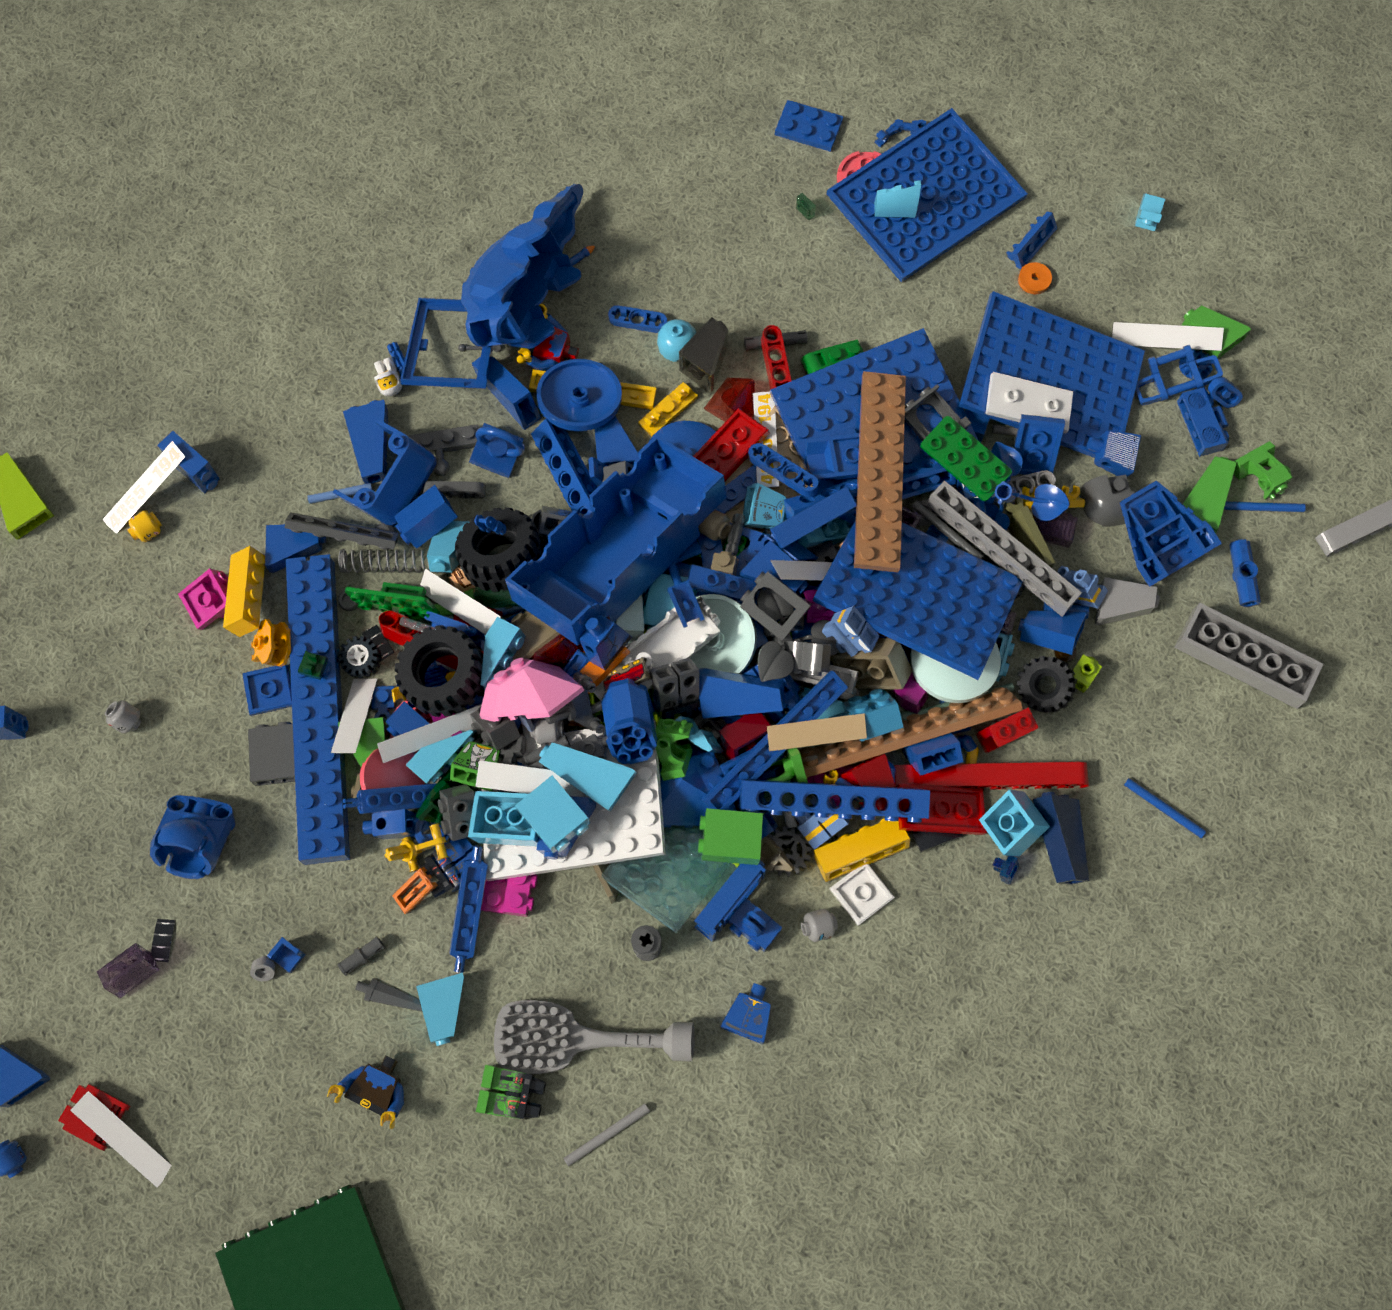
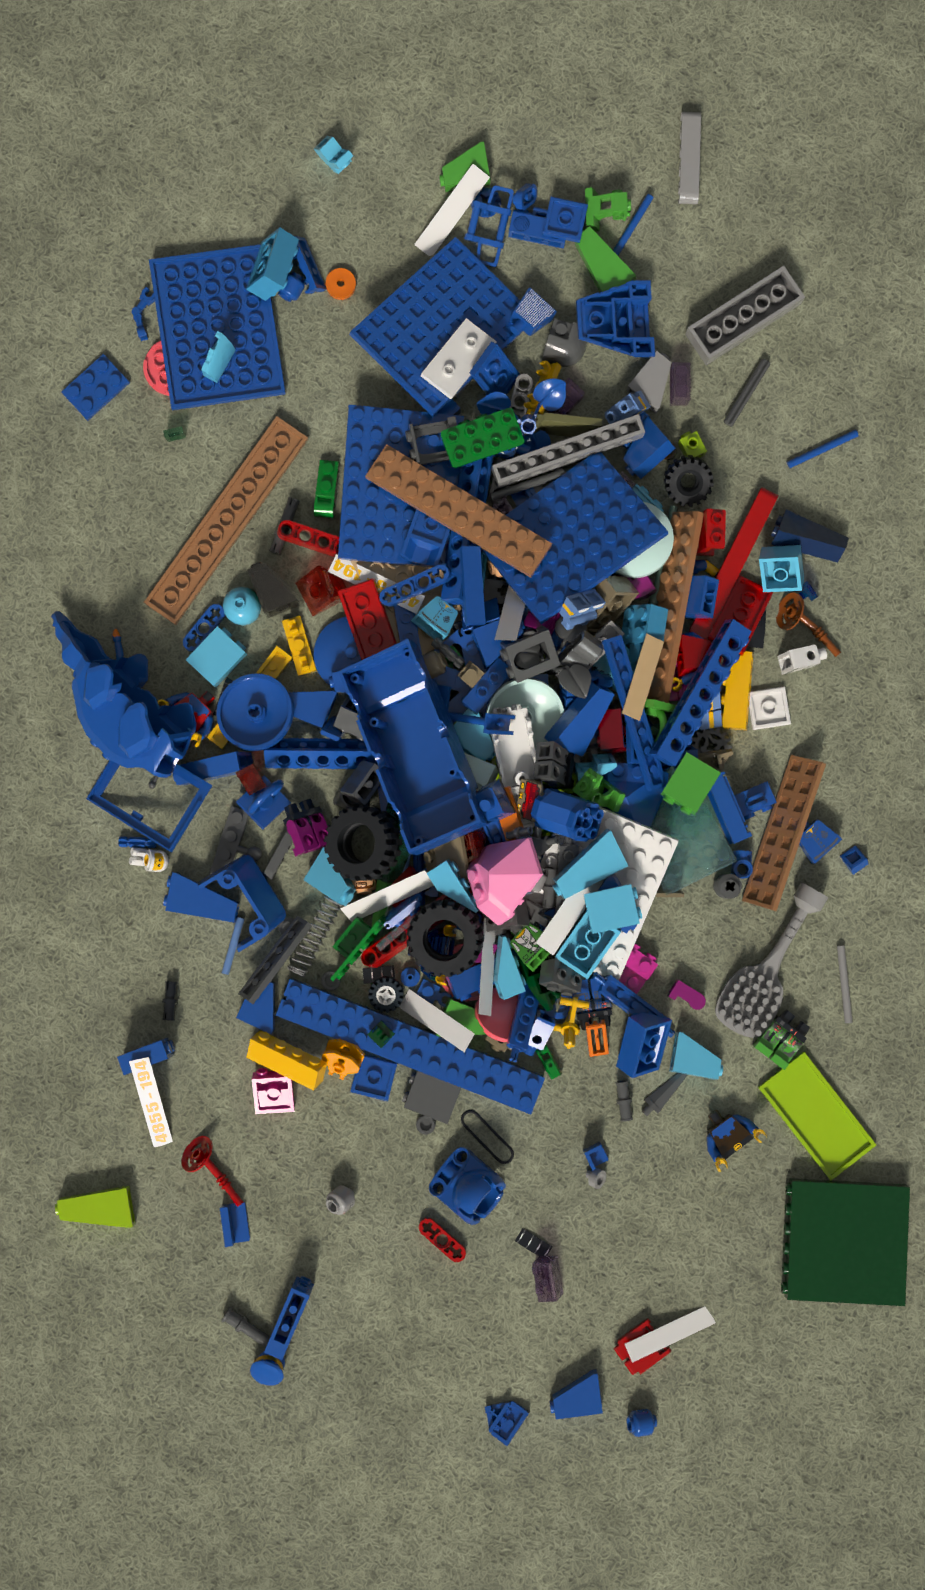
camera: 60 degrees left, 15 degrees up
yellow head [128,510,162,542] -> none
blue brick [394,485,458,549] -> none
blue piece [474,514,506,535] -> none
light grey head [801,909,837,942] -> none
blue piece [1229,539,1261,607] -> none
none -> medium nougat plate [144,416,308,625]
none -> black pin [162,981,178,1021]
none -> red dish [181,1136,244,1207]
none -> medium azure brick [186,626,247,688]
none -> blue panel [220,1202,250,1247]
none -> clear red slope [236,764,267,795]
none -> dark azure brick [246,227,299,301]
none -> blue head [278,272,305,302]
none -> magenta hips [283,798,328,857]
none -> blue tile [401,967,420,987]
none -> dark grey tile [416,1115,436,1135]
none -> red beam [419,1217,466,1262]
none -> black piece [461,1110,514,1164]
none -> green bar [536,1045,562,1080]
none -> blue tile [543,197,588,243]
none -> blue slope [616,1012,672,1078]
none -> magenta leg [667,979,706,1010]
none -> clear purple brick [670,362,691,406]
none -> dark grey axle [724,359,770,427]
none -> blue piece [731,850,753,879]
none -> medium nougat plate [742,755,826,912]
none -> lime tile [758,1052,876,1181]
none -> dark orange dish [776,592,841,657]
none -> white torso [777,645,827,675]
none -> blue slope [840,845,868,875]

